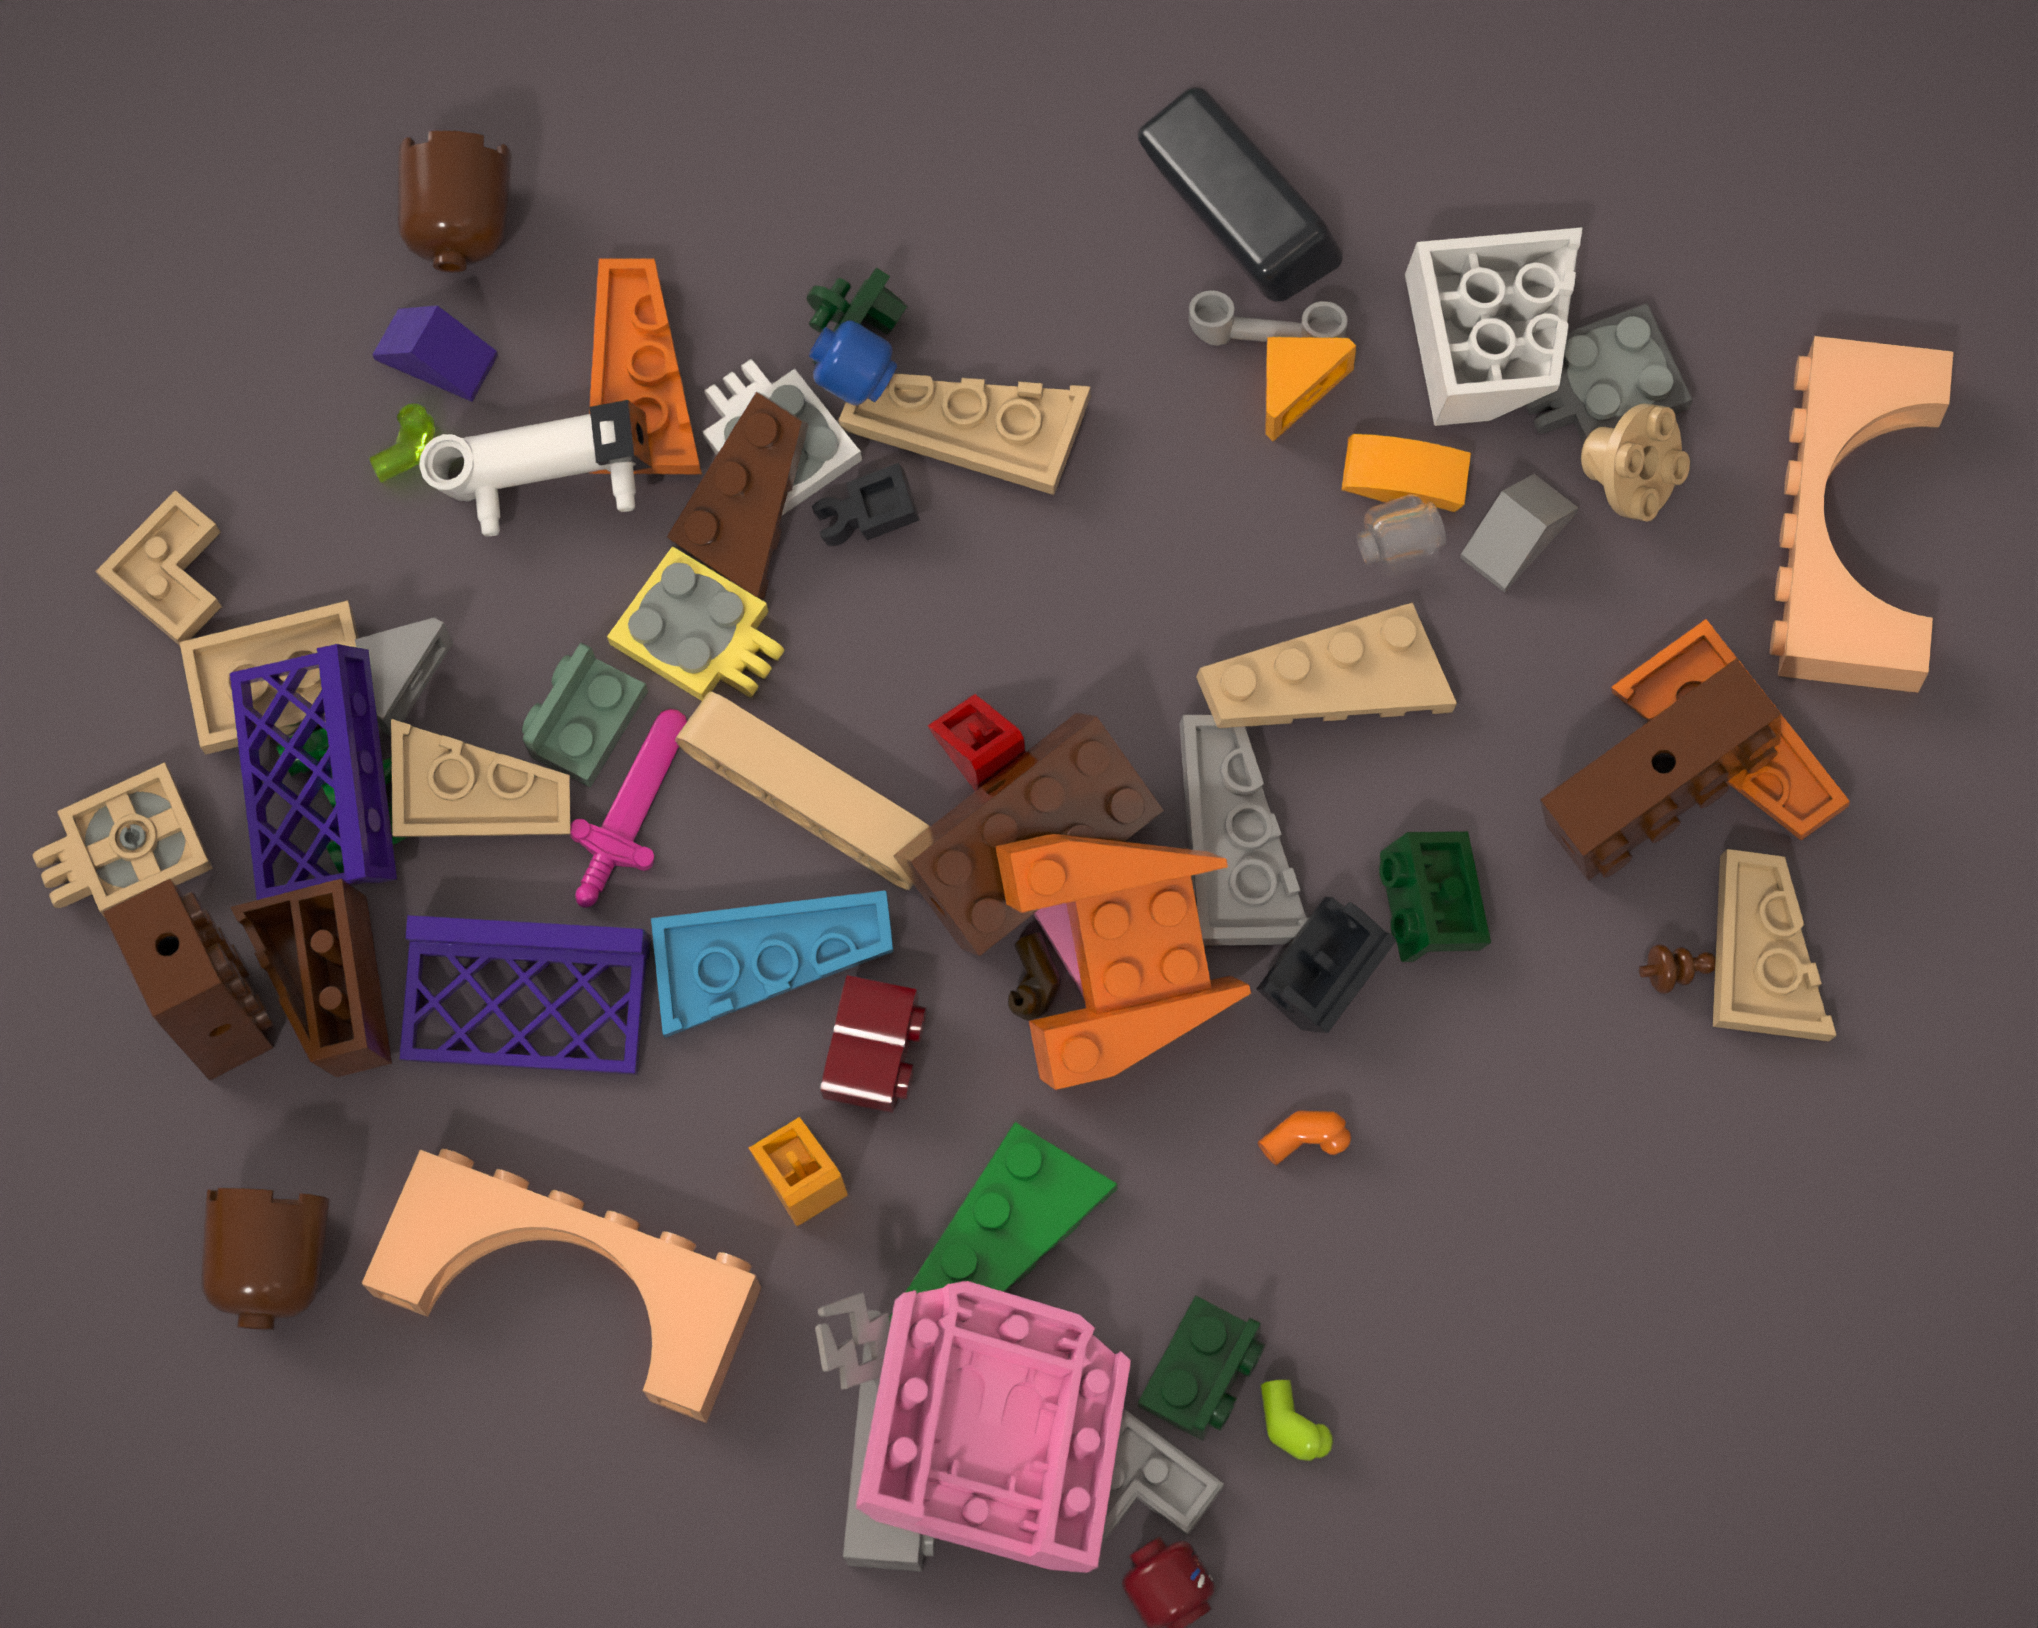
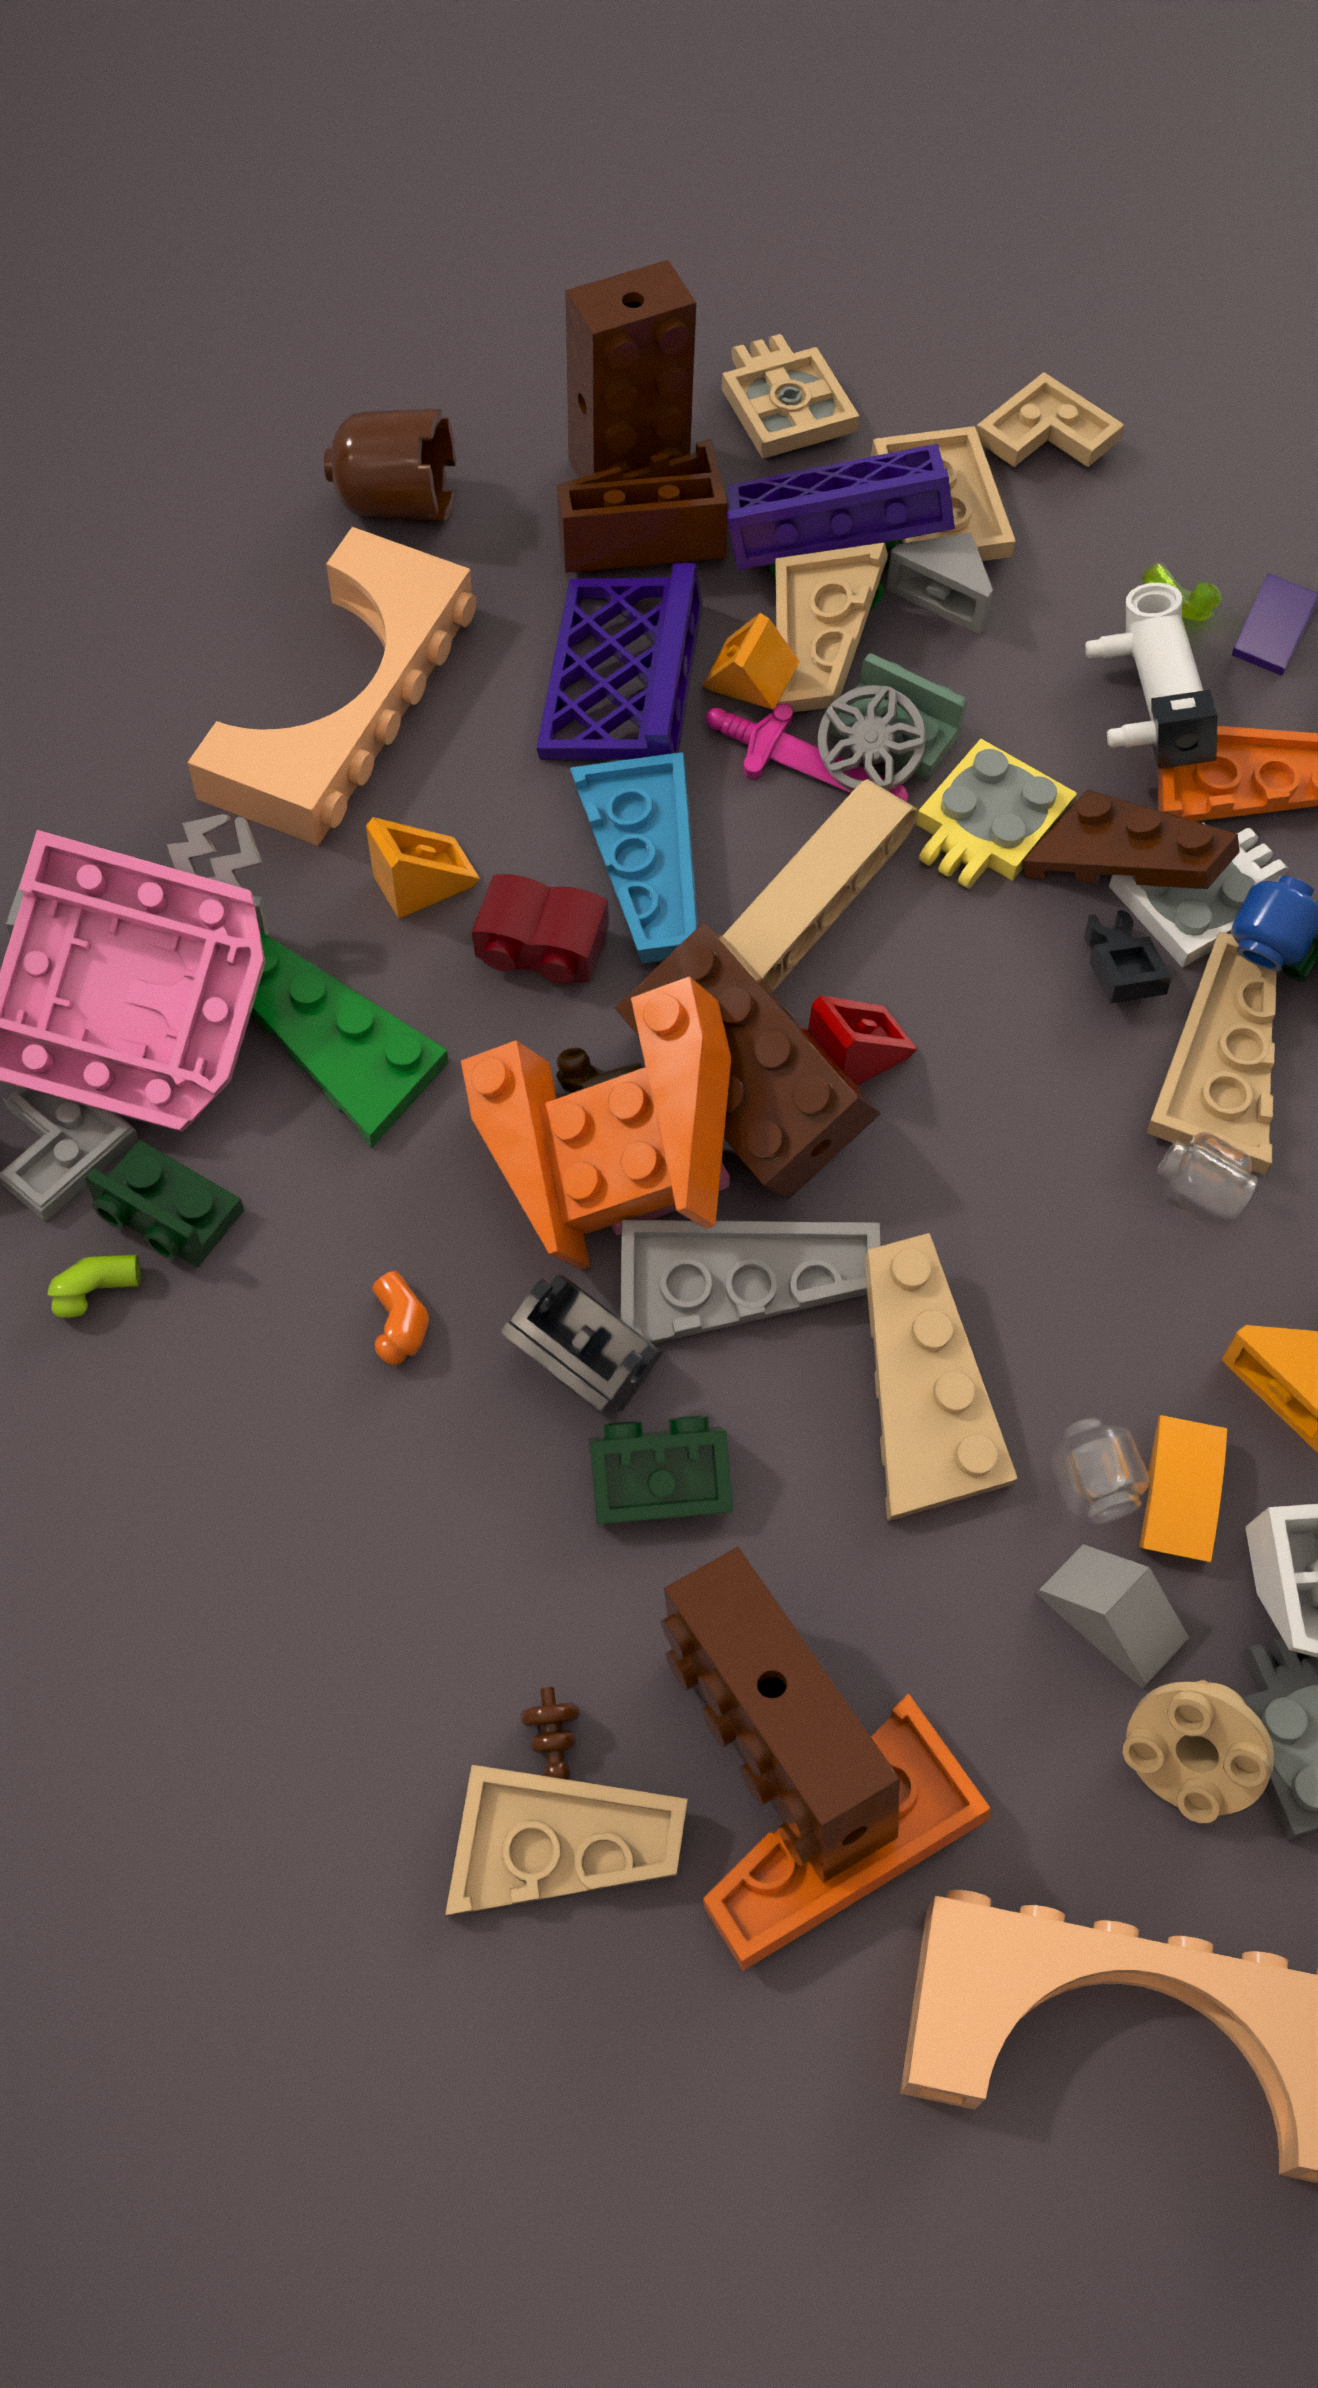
camera: 85 degrees right, 10 degrees down
none -> light orange slope [702,613,800,710]
none -> light grey wheel [818,685,926,791]
none -> clear head [1157,1131,1258,1226]

